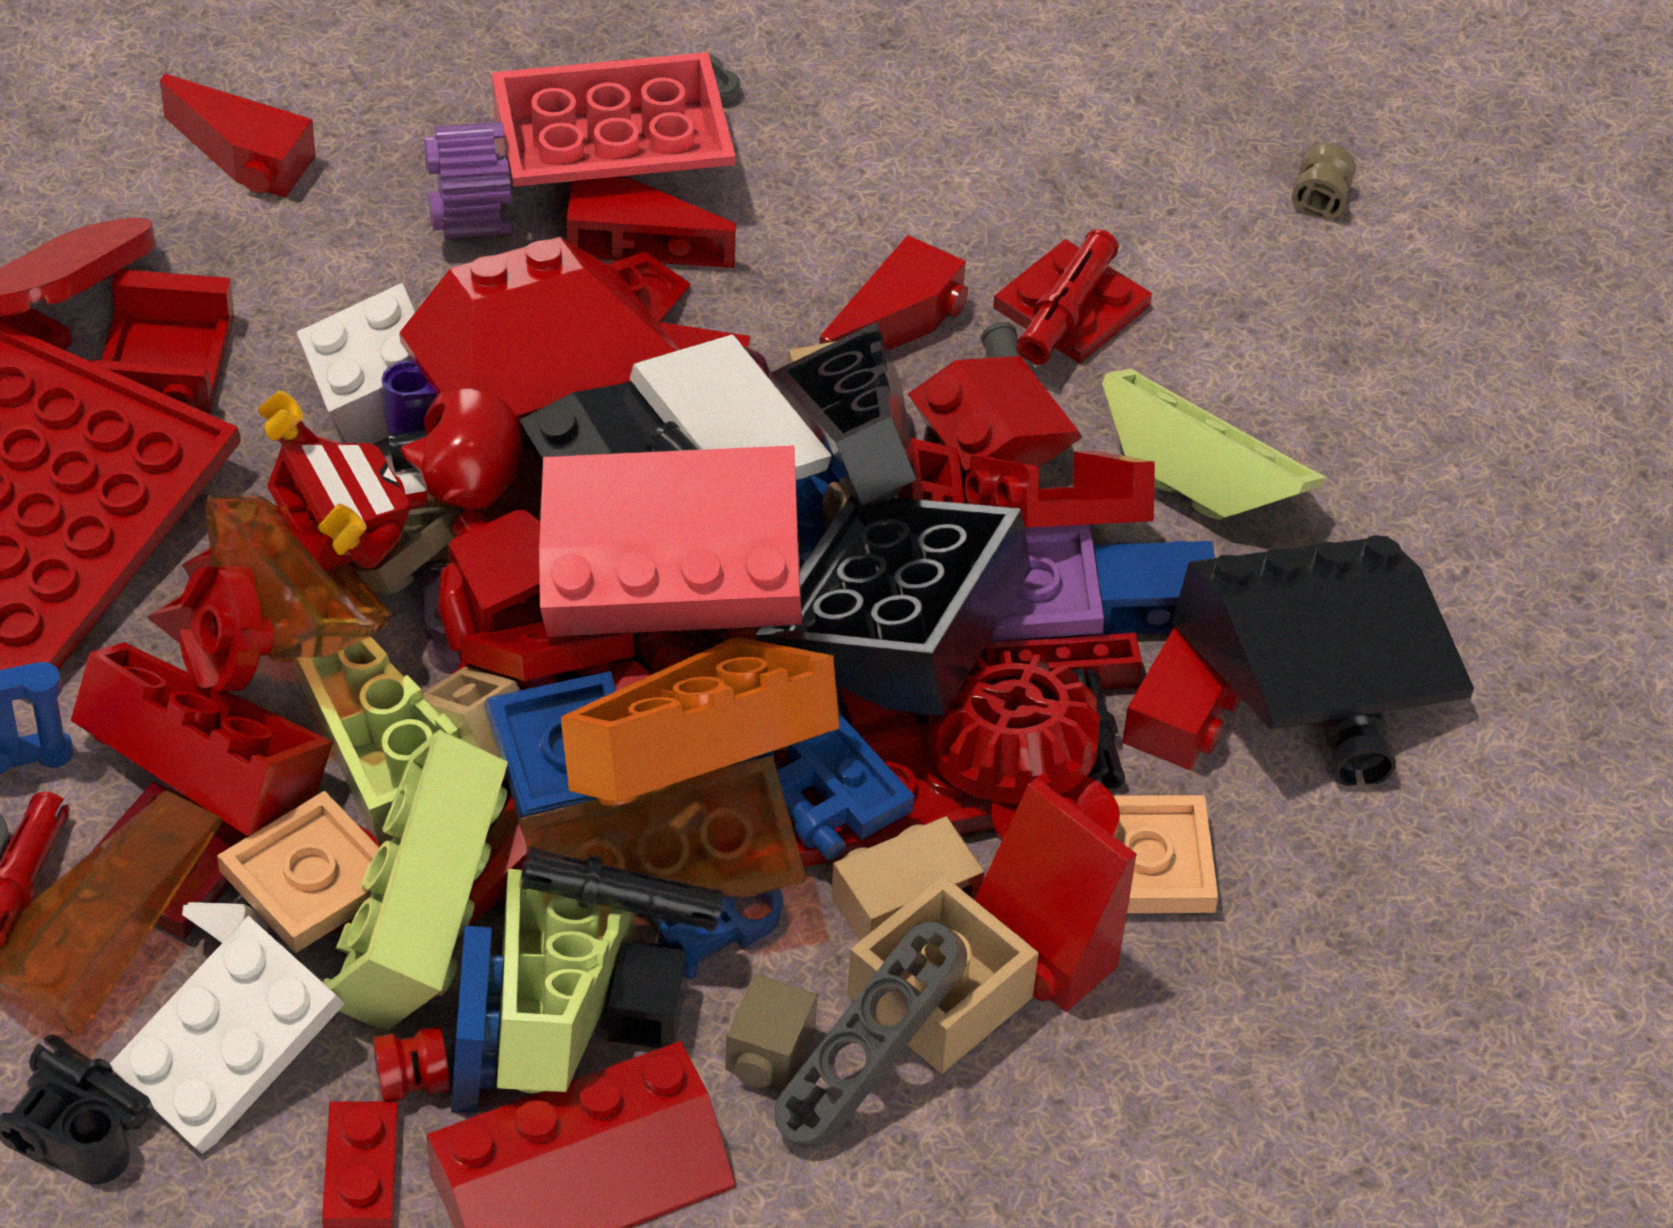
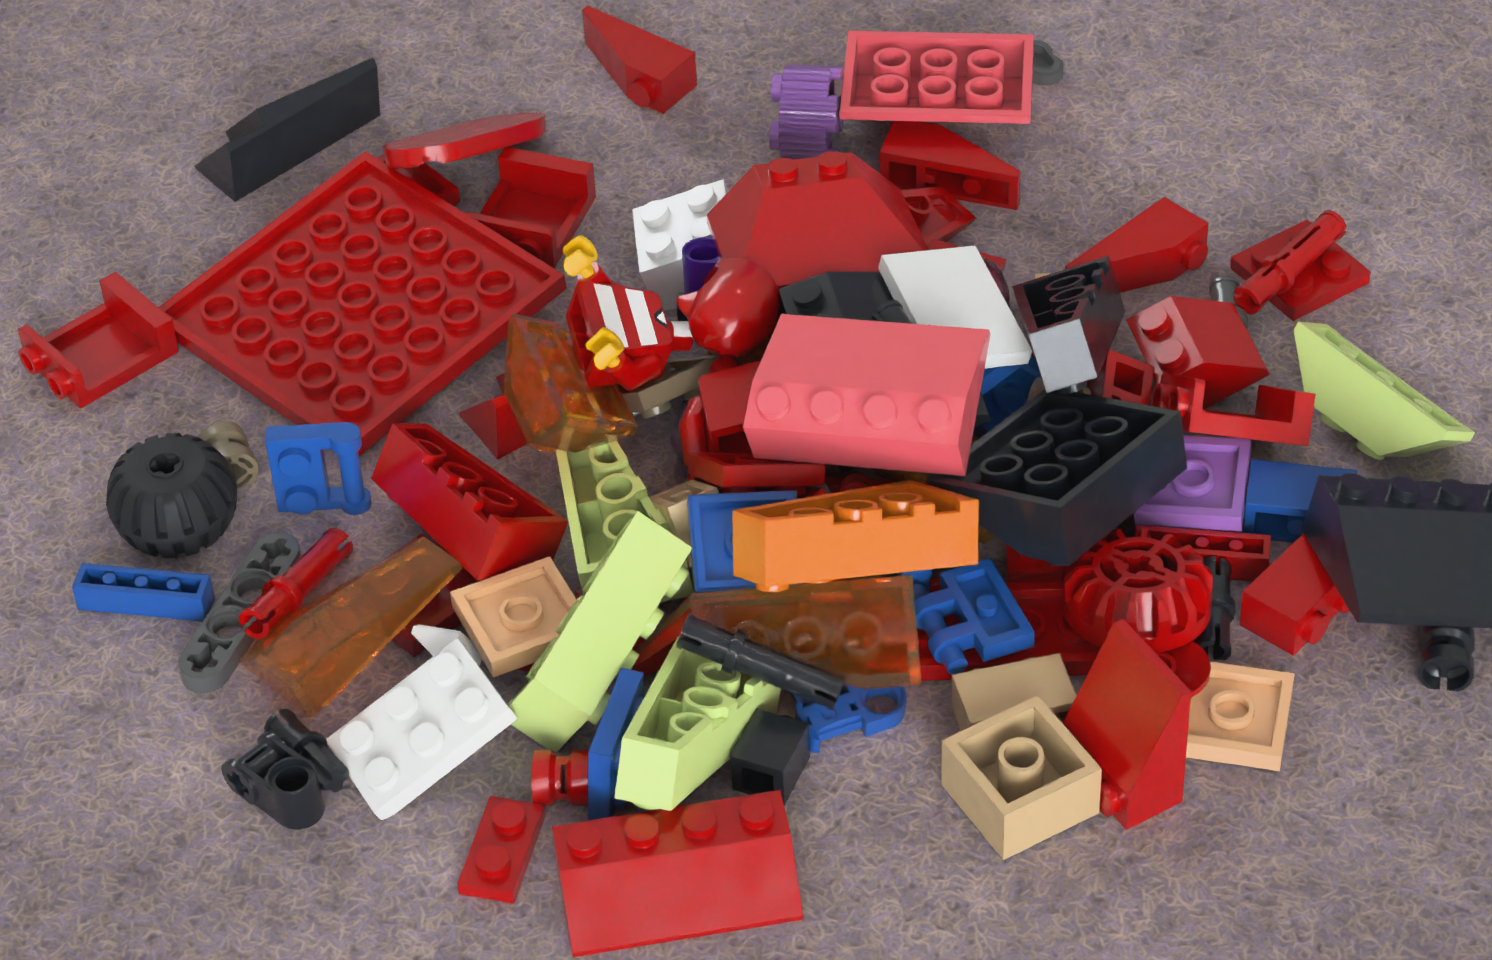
camera: 20 degrees right, 5 degrees down
red plate [179,566,274,692] -> none
dark tan brick [725,974,818,1089] -> none
dark grey beam [774,922,967,1147] -> none

